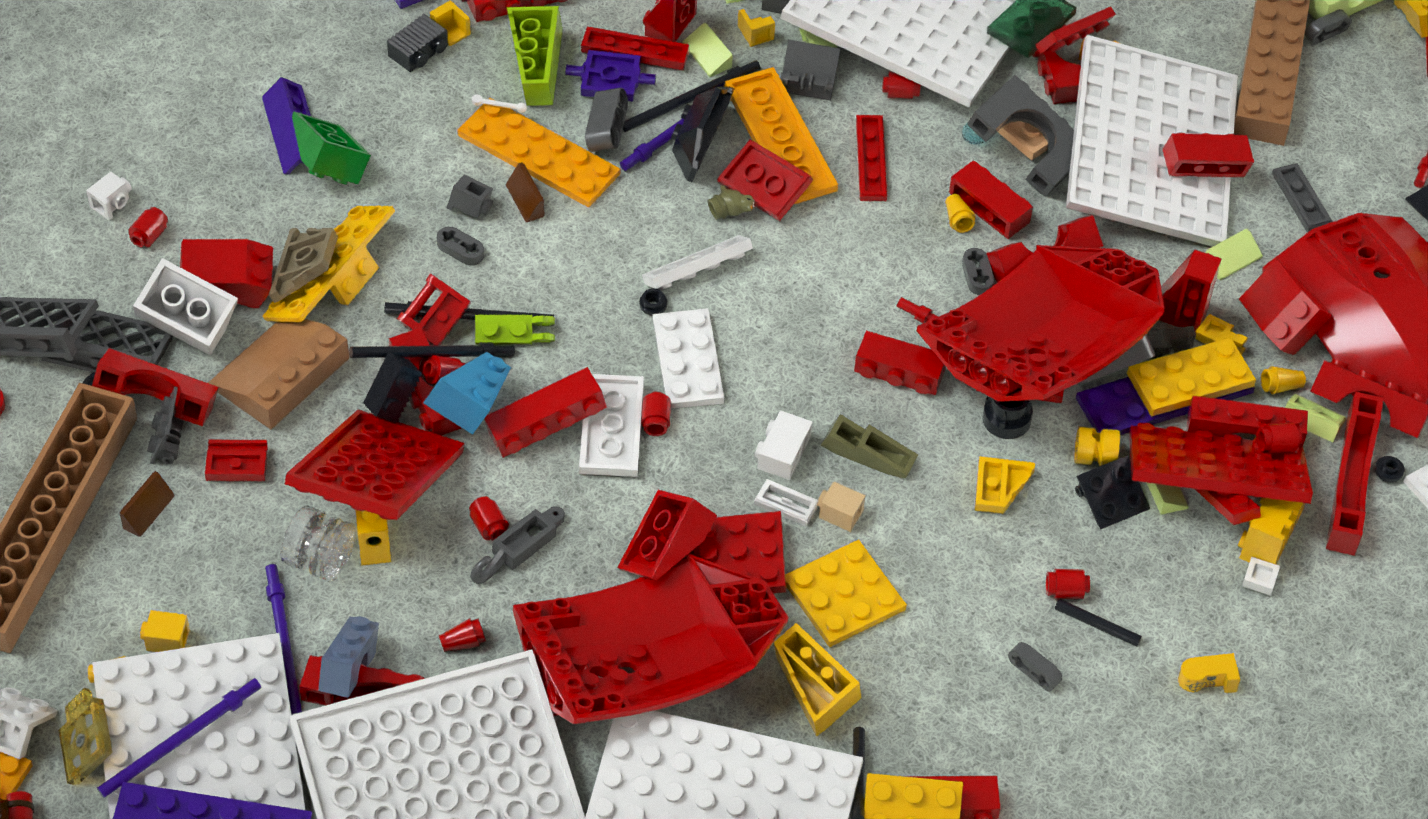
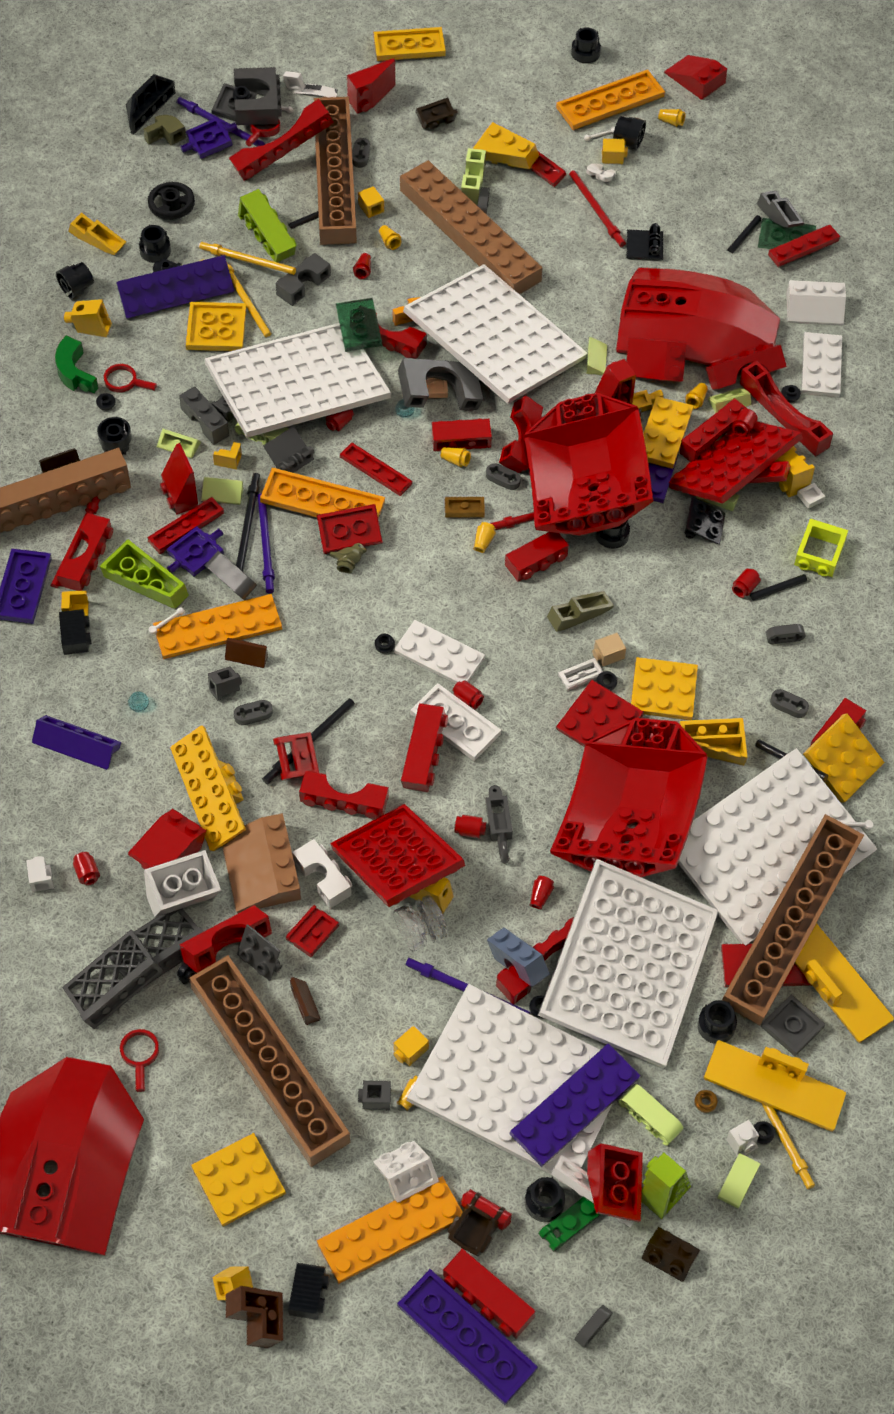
camera: 50 degrees left, 5 degrees up
clear yellow piece [58,688,113,785] -> none
dark purple bar [97,678,262,798] -> none
dark tan wing [269,228,338,303] -> none
green slope [292,111,371,185] -> none
black bar [349,342,515,358] -> none
black brick [363,352,422,423] -> none
dark azure wedge [423,352,511,435] -> none
red brick [423,355,465,384] -> none
lime hinge [475,315,555,345] -> none
red slope [617,489,717,581] -> none
white plate [642,235,753,290] -> none
black wedge [671,86,735,182] -> none
white brick [755,410,813,480] -> none
yellow wing [975,456,1035,514] -> none
red plate [1035,6,1116,54] -> none
yellow wheel [1074,426,1120,466] -> none
red brick [1162,132,1254,177] -> none
yellow leg [1178,653,1240,693] -> none
dark grey tile [1272,163,1333,233] -> none
none -> clear light blue plate [128,691,149,712]
none -> white arch [292,839,352,909]
none -> dark grey brick [358,1080,391,1111]
none -> pearl gold plate [445,497,485,518]
none -> yellow cone [473,522,496,553]
none -> black plate [596,671,617,691]
none -> dark grey beam [770,689,809,718]
none -> neon yellow window [794,518,848,577]

